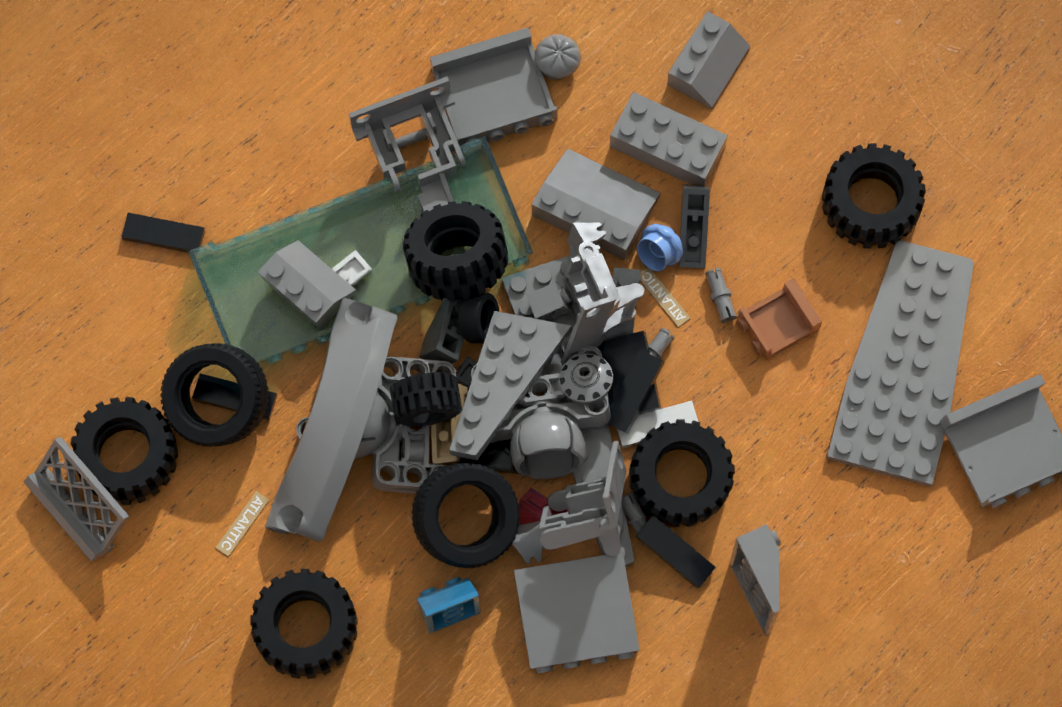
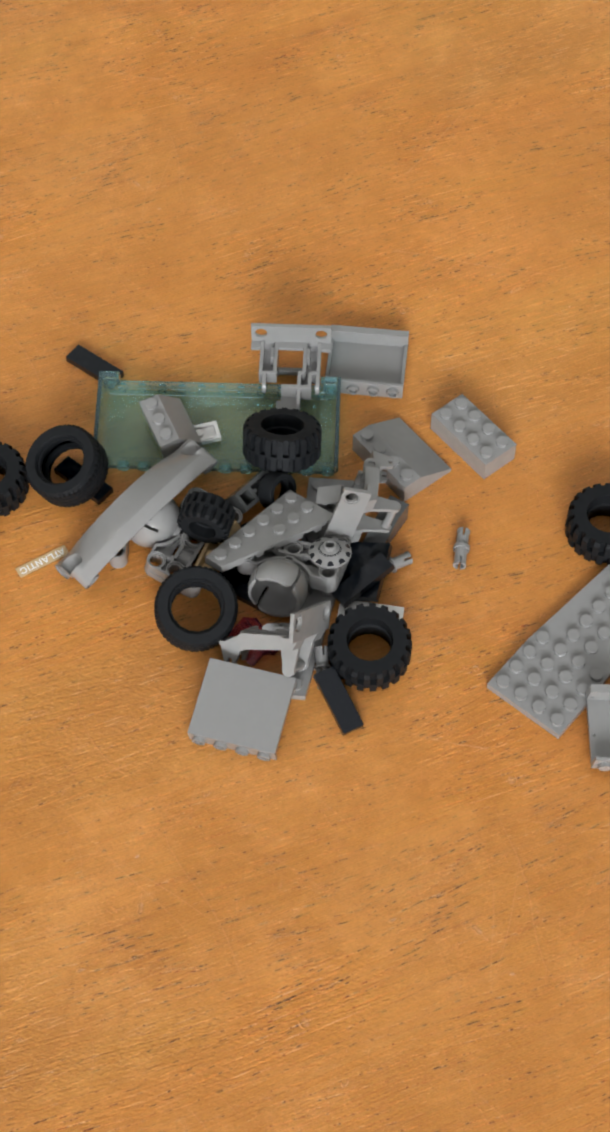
camera: 25 degrees right, 15 degrees down
black tyre [250,569,358,679] -> none
dark azure slope [417,577,480,633] -> none
light grey piece [535,34,581,80] -> none
light blue piece [637,224,683,271] -> none
tan sticker [640,267,691,327] -> none
light grey slope [667,11,750,109] -> none
dark grey slope [679,184,710,268] -> none
light grey slope [729,524,781,636] -> none
nougat panel [737,278,822,361] -> none

